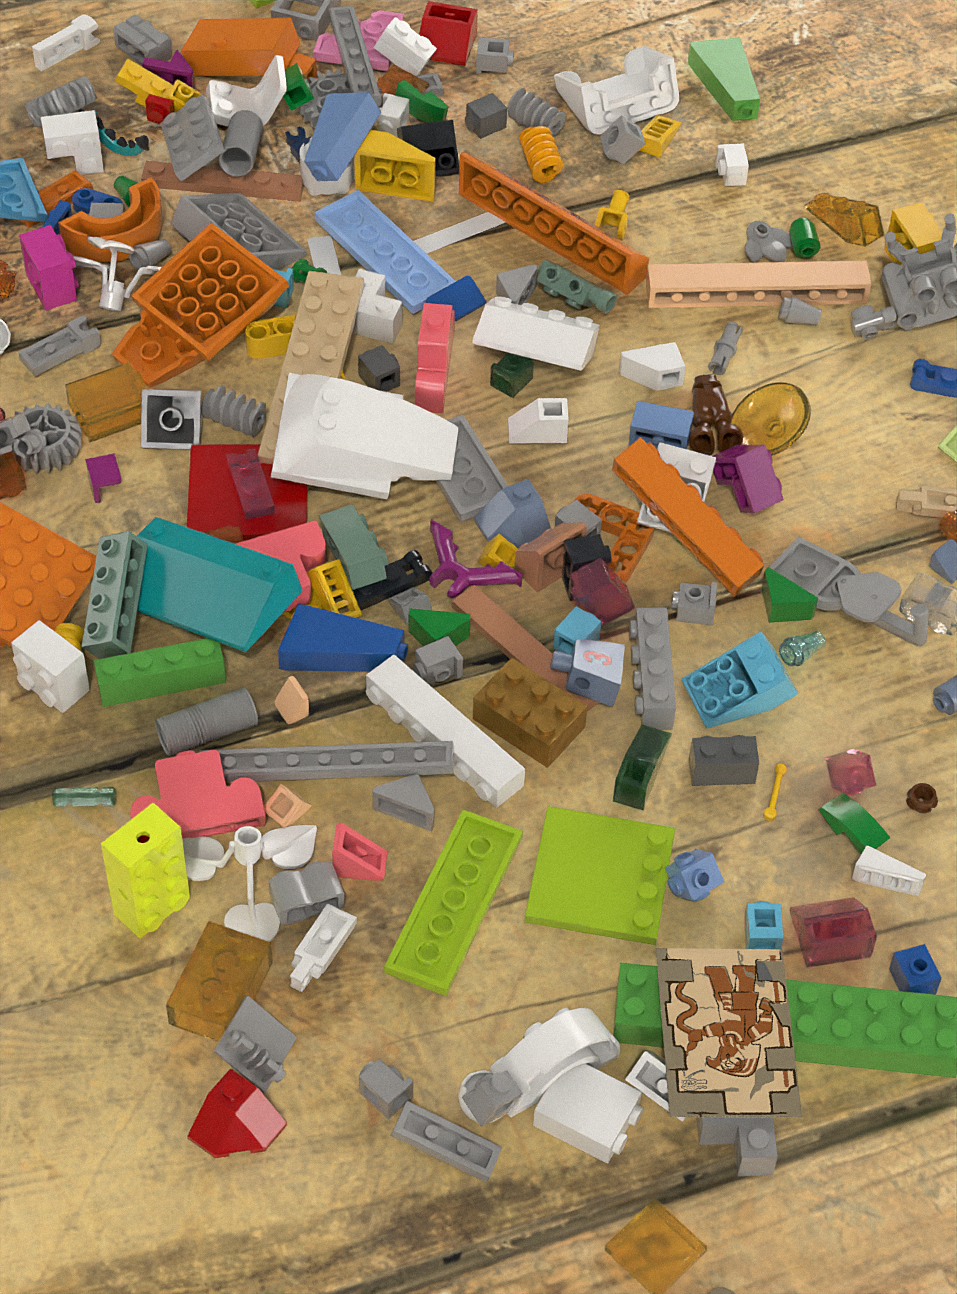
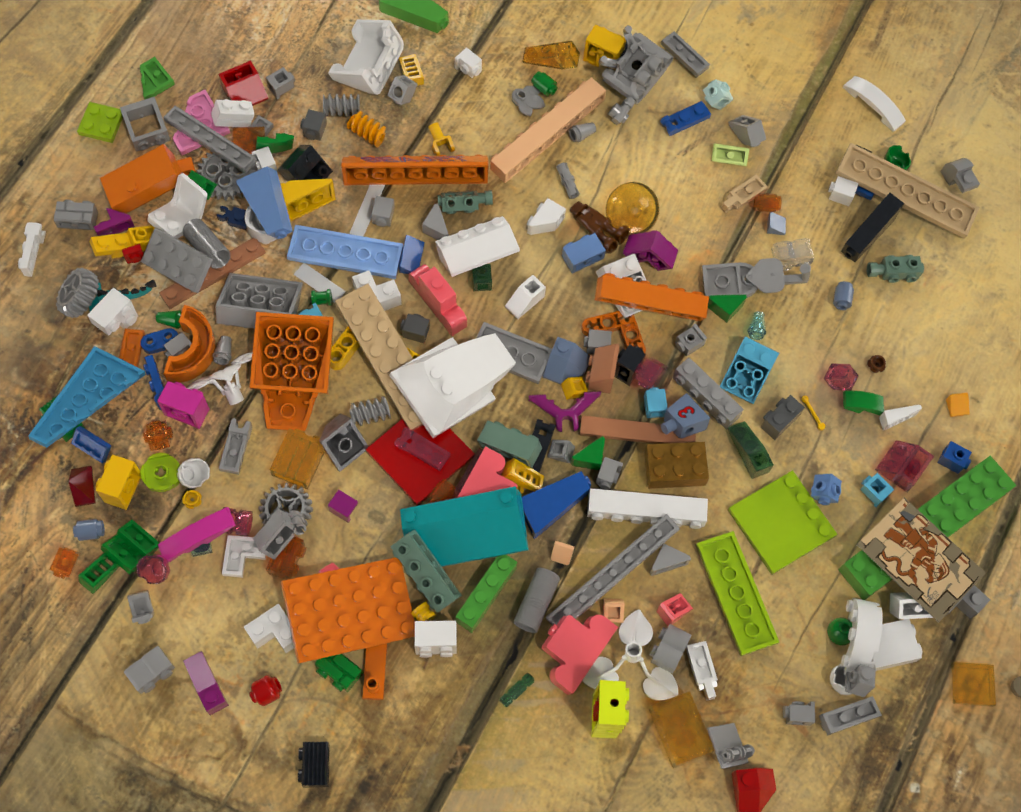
camera: 45 degrees left, 15 degrees up
none -> light grey brick [372,196,395,227]

